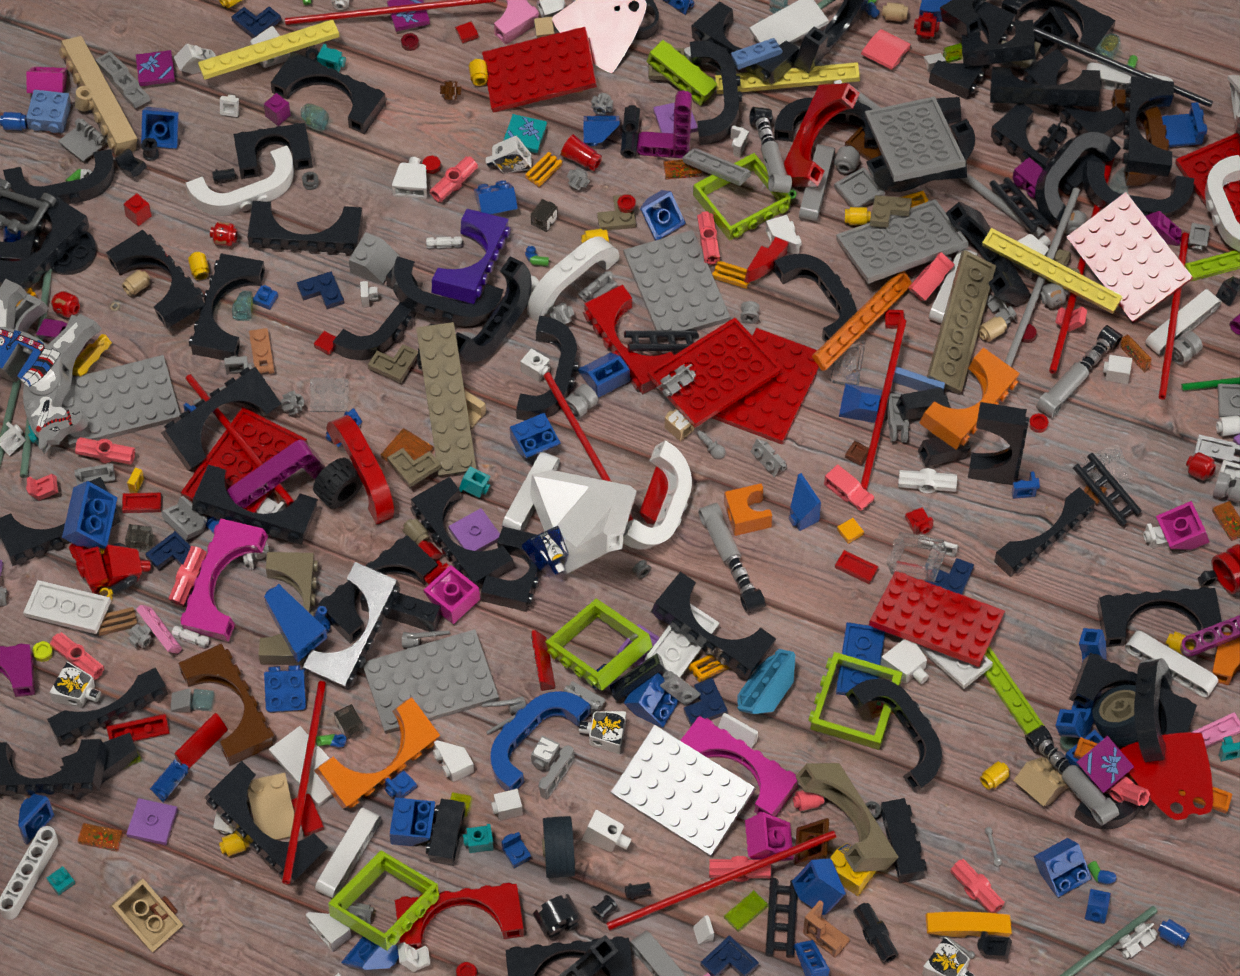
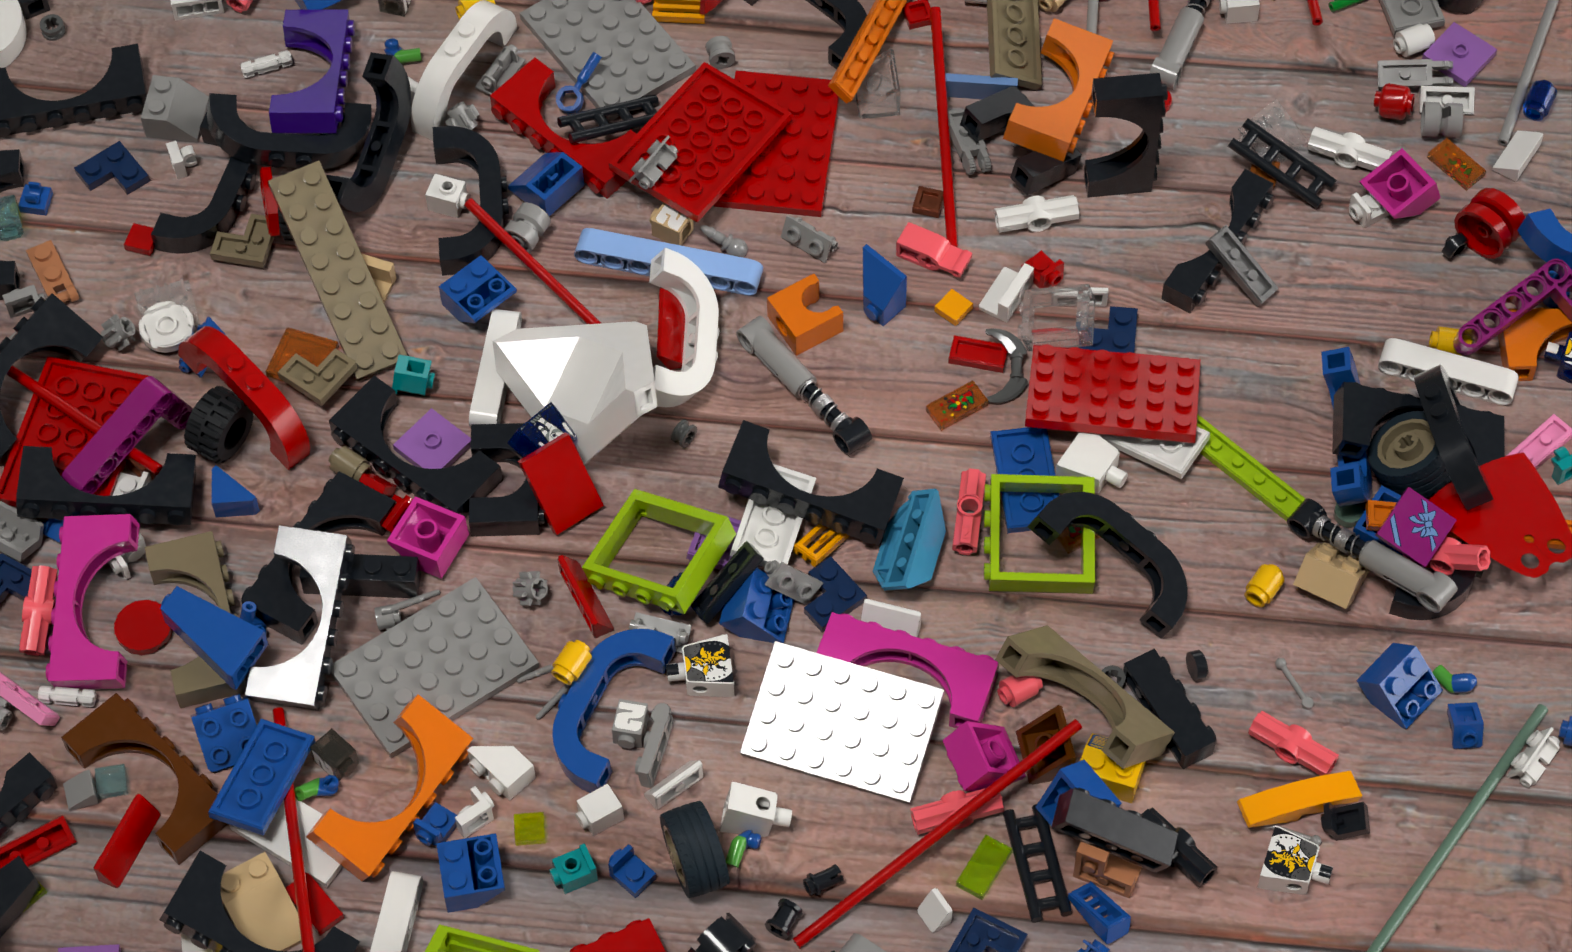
camera: 15 degrees left, 0 degrees up
blue hinge [150,759,189,802] -> none
black brick [426,798,466,866] -> none
blue slope [839,384,883,423] -> none
blue bracket [1012,471,1040,499] -> none
black arch [1097,587,1223,647] -> none
none -> red tile [114,600,173,655]
none -> white tile [138,301,195,353]
none -> blue tile [208,719,316,836]
none -> blue slope [212,465,260,518]
none -> red tile [260,167,280,236]
none -> white bracket [455,786,494,839]
none -> light grey gear [513,571,548,606]
none -> red tile [518,432,604,535]
none -> yellow brick [551,640,592,685]
none -> blue piece [556,52,602,114]
none -> light blue beam [574,228,764,296]
none -> white slope [644,760,703,810]
none -> bright green arm [726,830,762,868]
none -> clear orange tile [926,380,988,431]
none -> coral piece [952,468,986,555]
none -> white panel [979,263,1034,323]
none -> dark grey piece [985,328,1028,404]
none -> black brick [1051,788,1178,873]
none -> black tile [1186,650,1208,680]
none -> flat silver tile [1205,225,1279,307]
none -> white piece [1307,127,1392,171]

